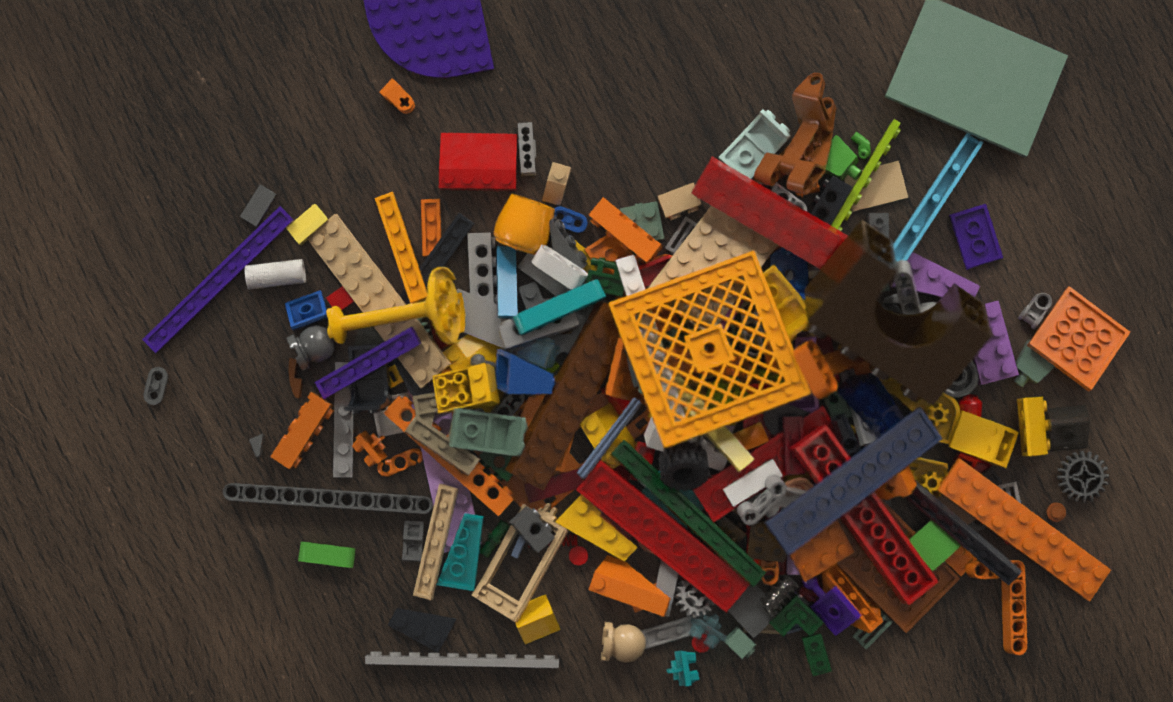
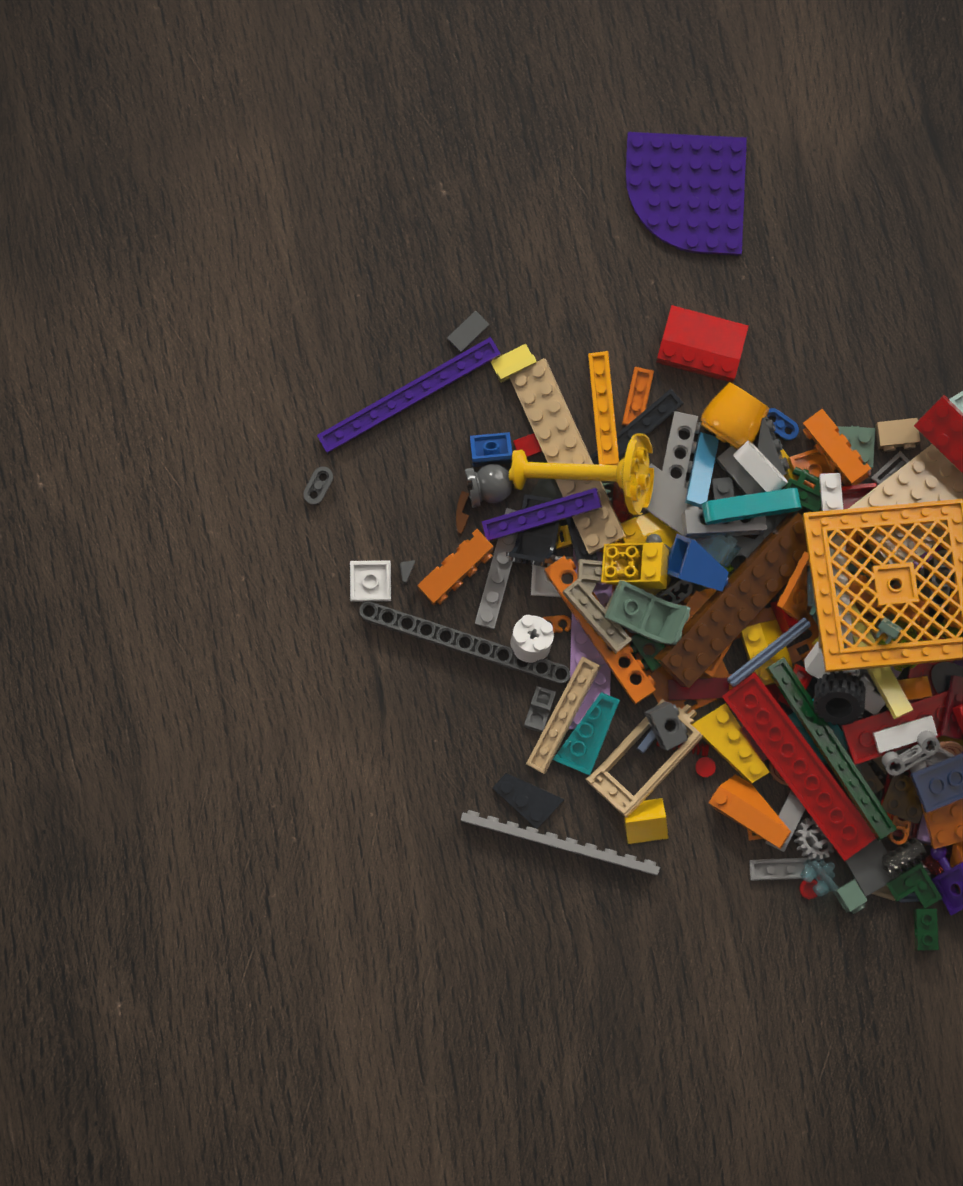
camera: 15 degrees right, 5 degrees down
white piece [245,259,306,290] -> none
bright green beam [298,542,356,568] -> none
orange hips [352,430,388,467] -> none
orange piece [379,79,415,114] -> none
dark green pin [480,519,510,558] -> none
light grey piece [517,122,536,176] -> none
tan slope [542,162,571,206] -> none
tan tile [601,622,646,663] -> none
teal hips [666,651,699,687] -> none
none -> white tile [350,561,391,602]
none -> white brick [510,615,554,663]
none -> sand green tile [876,617,902,644]

